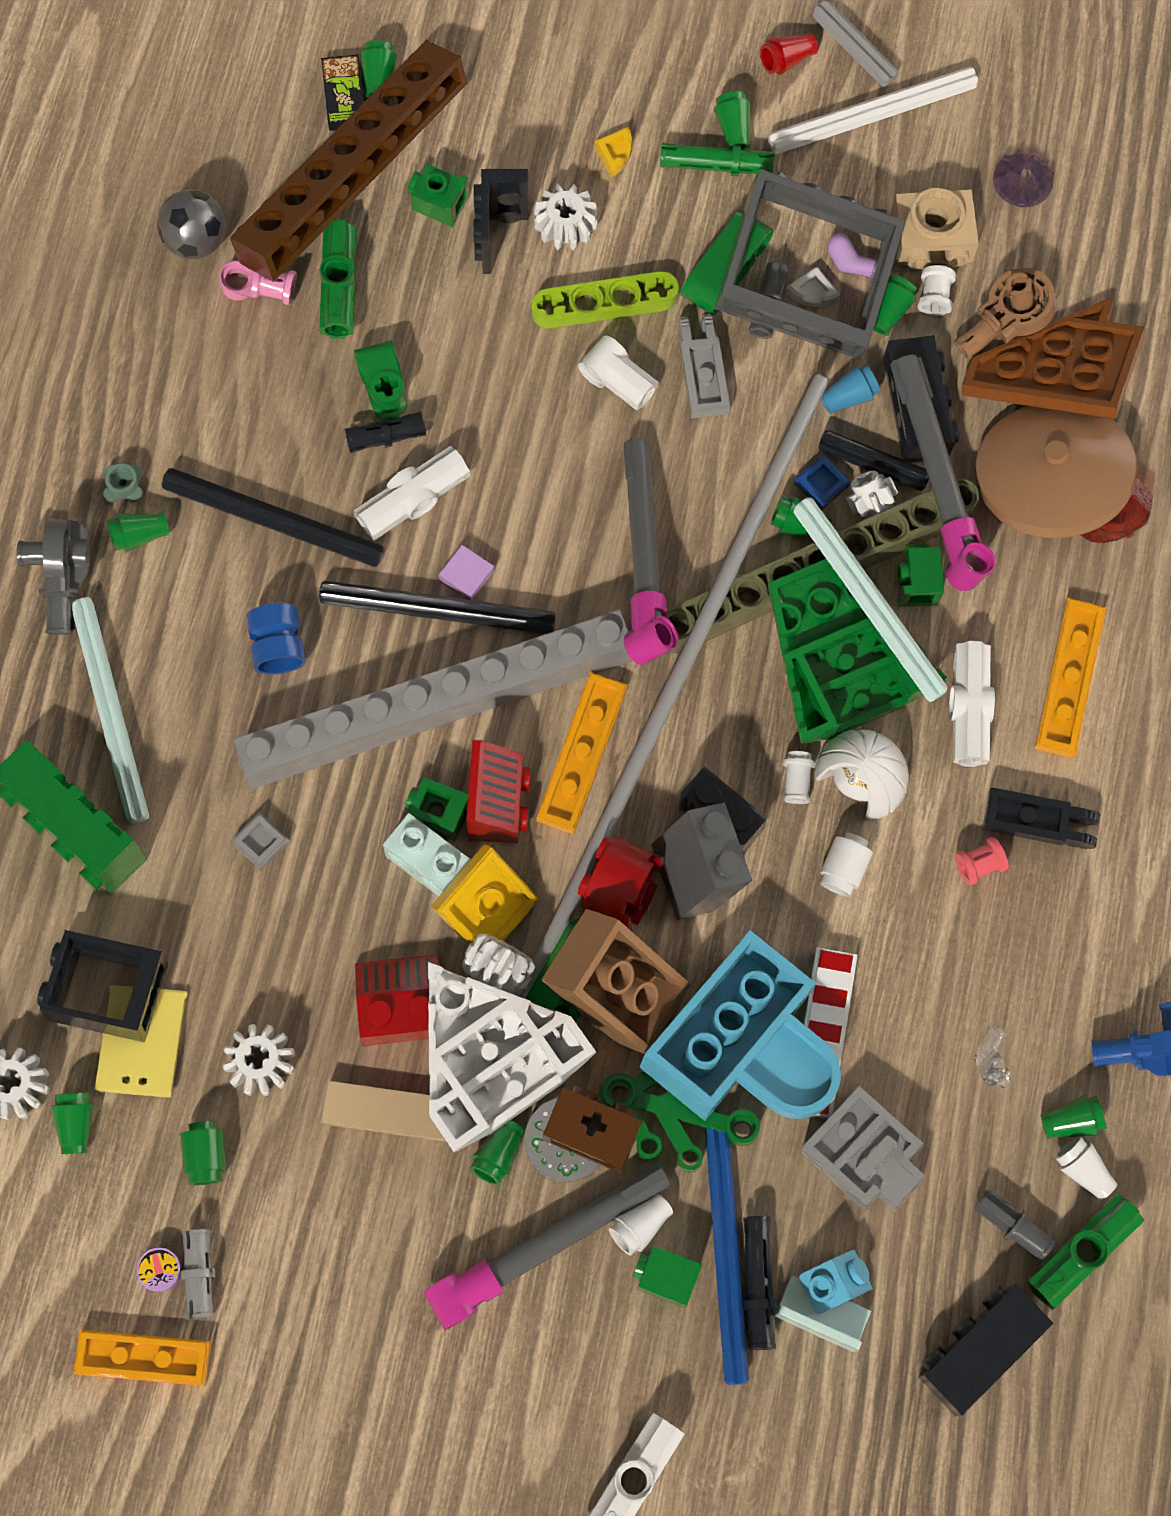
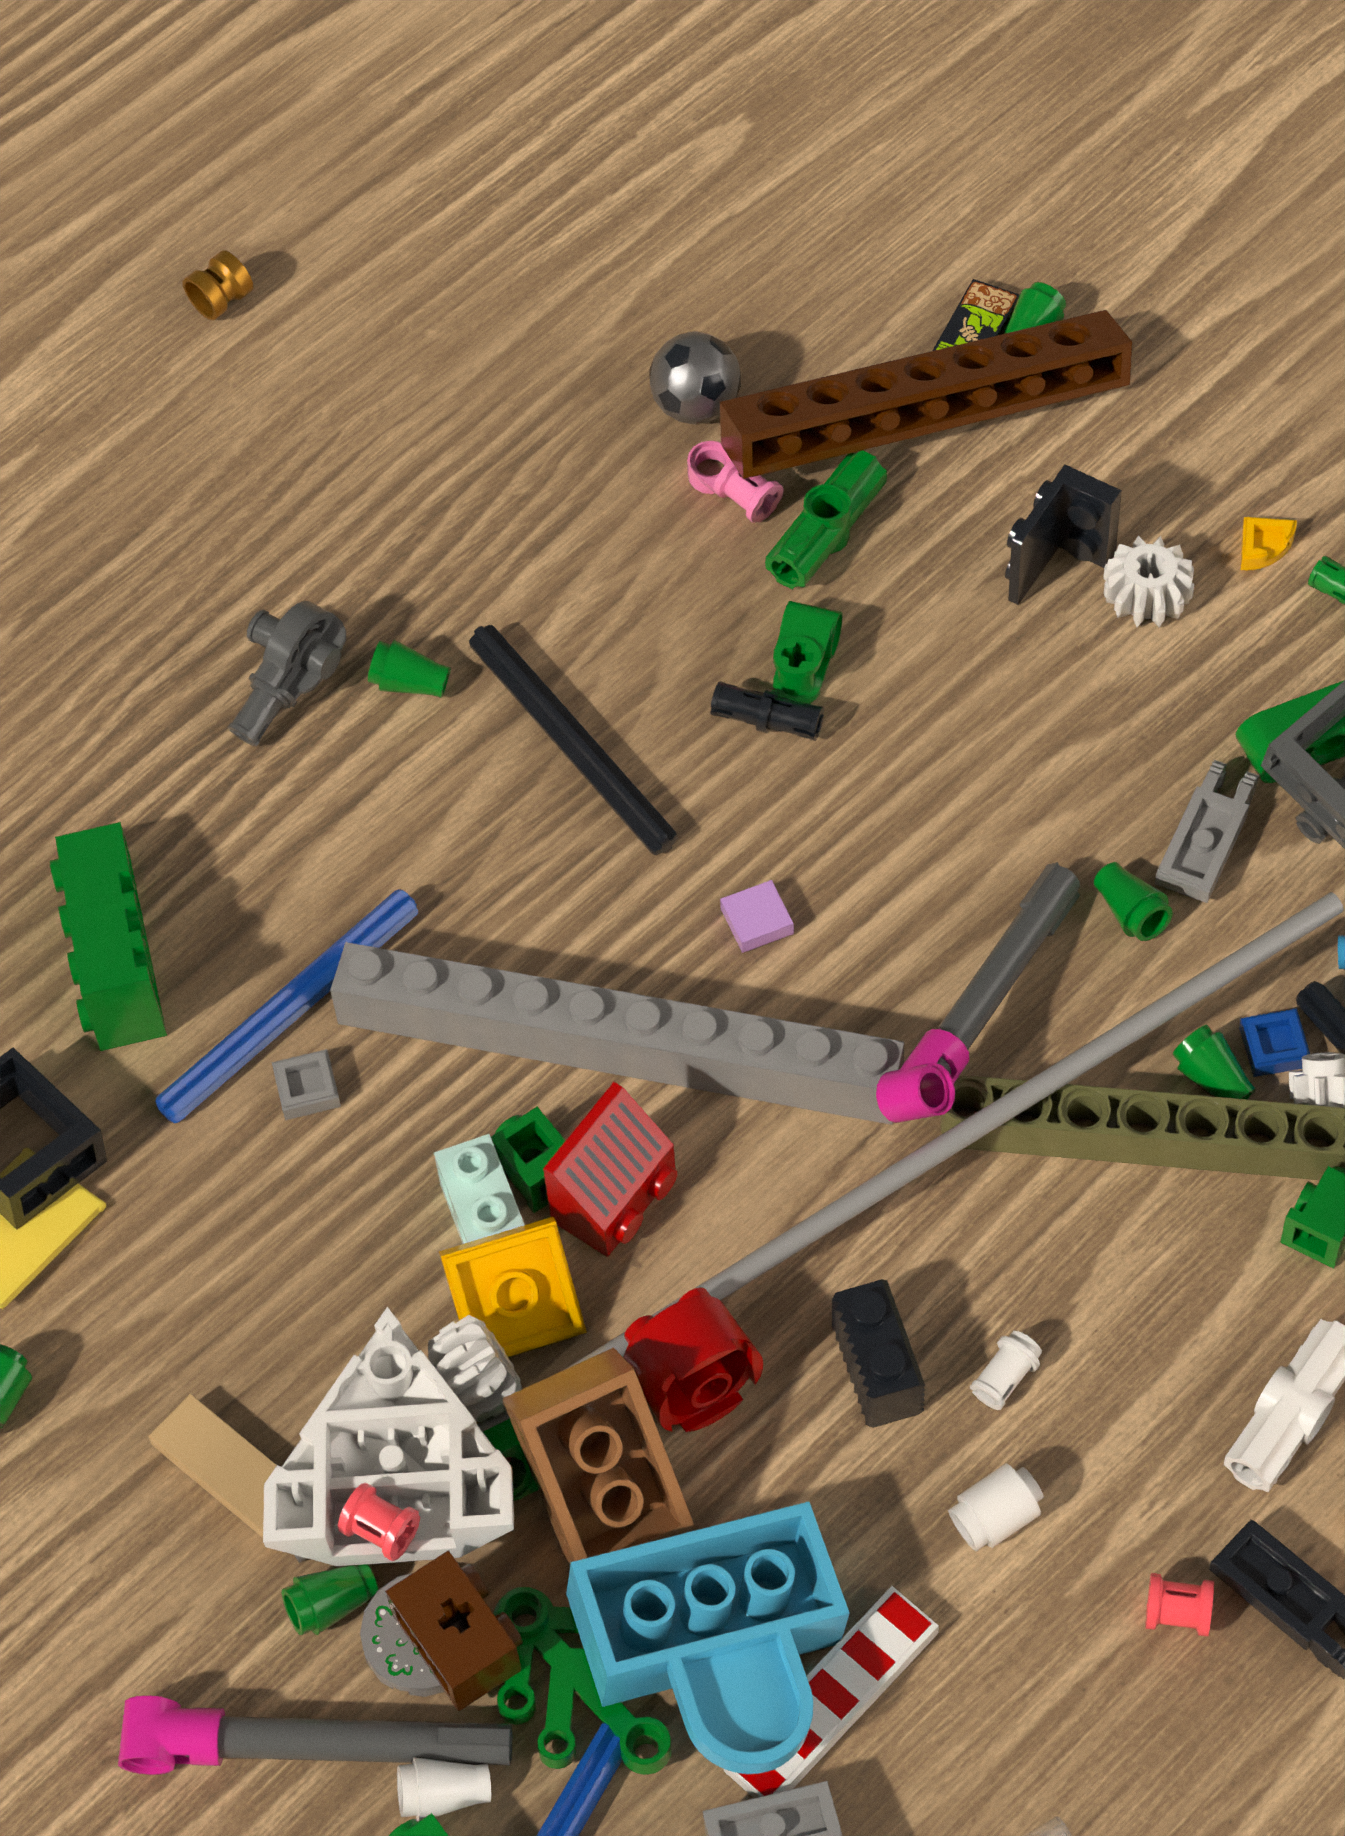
camera: 40 degrees right, 15 degrees down
light aqua axle [71,597,149,824] -> none
sand green plate [103,463,143,503] -> none
white gear [223,1024,295,1096] -> none
blue wheel [246,603,306,674] -> none
black axle [319,580,556,634] -> none
white piece [353,446,470,541] -> none
red slope [355,954,439,1046] -> none
green brick [408,164,469,227] -> none
lime beam [531,271,679,328] -> none
light orange tile [536,671,628,835] -> none
white piece [577,335,659,411] -> none
dark grey brick [651,803,752,921] -> none
green wedge [768,559,948,744] -> none
light aqua axle [794,497,947,702] -> none
white hair [815,729,909,820] -> none
none -> blue axle [155,889,418,1123]
none -> coral bush [338,1482,421,1561]
none -> green cone [1094,862,1173,941]

